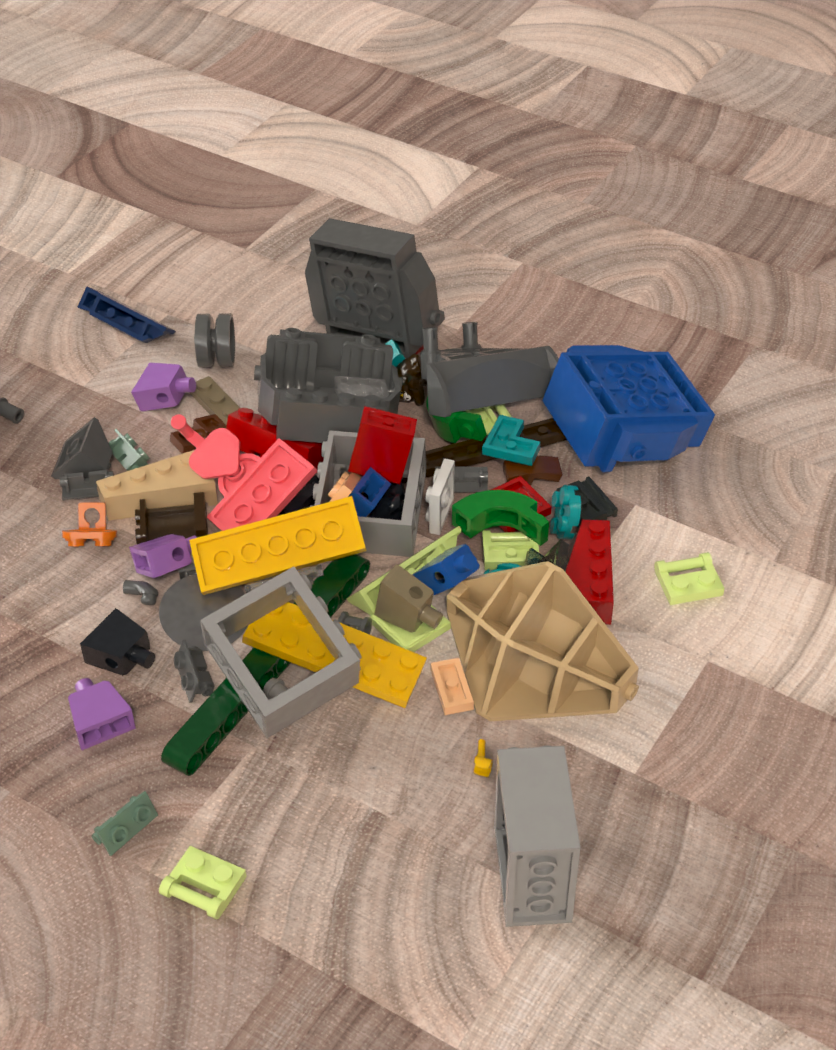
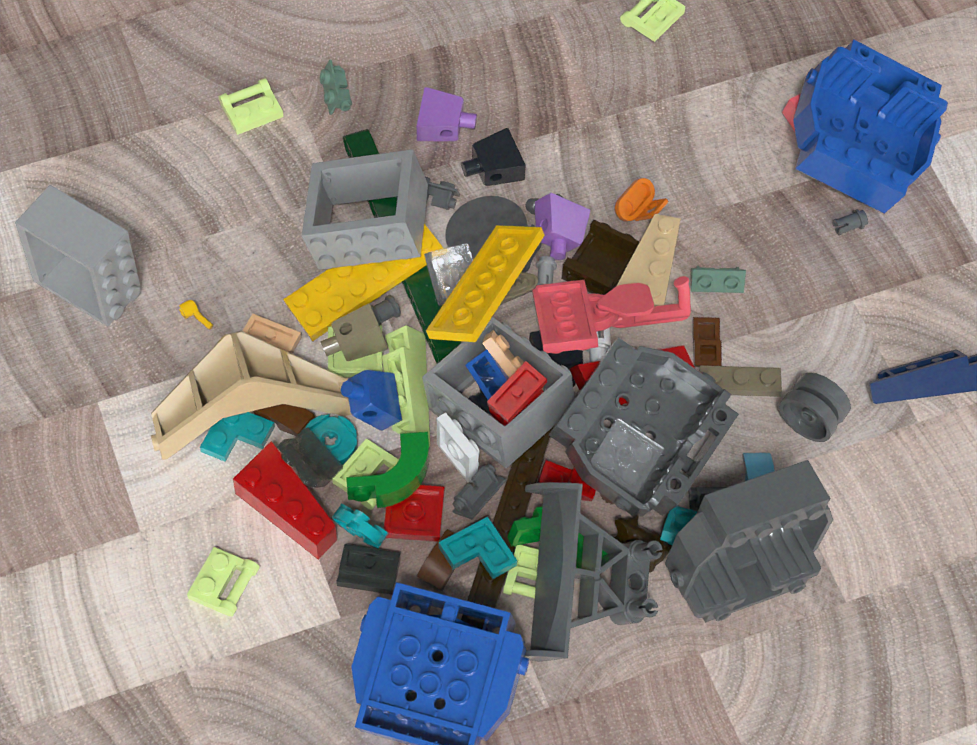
camera: 125 degrees right, 15 degrees up
dark grey slope [51,417,112,479] -> none
dark grey hinge [60,469,114,500] -> none
medium lavender torso [131,363,196,411] -> none

